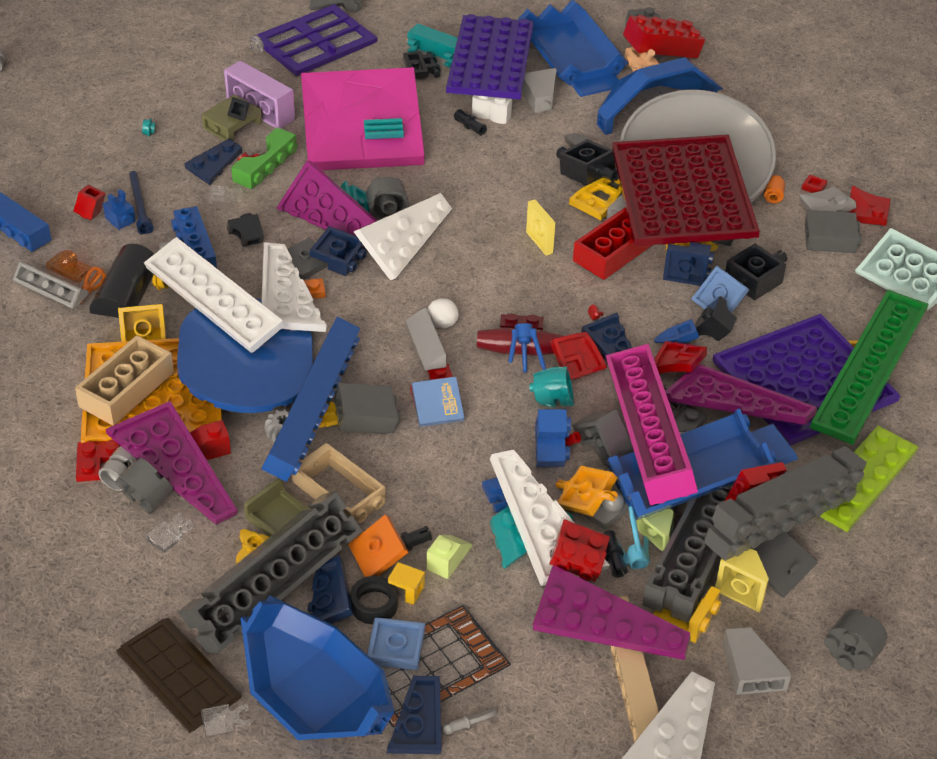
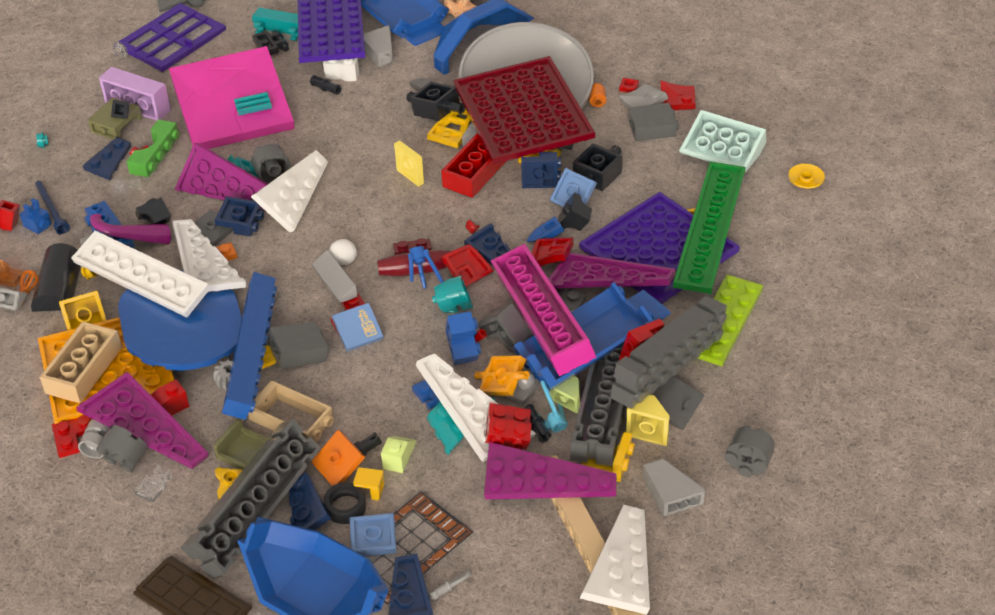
camera: 10 degrees left, 0 degrees up
none -> magenta animal [90,213,171,244]

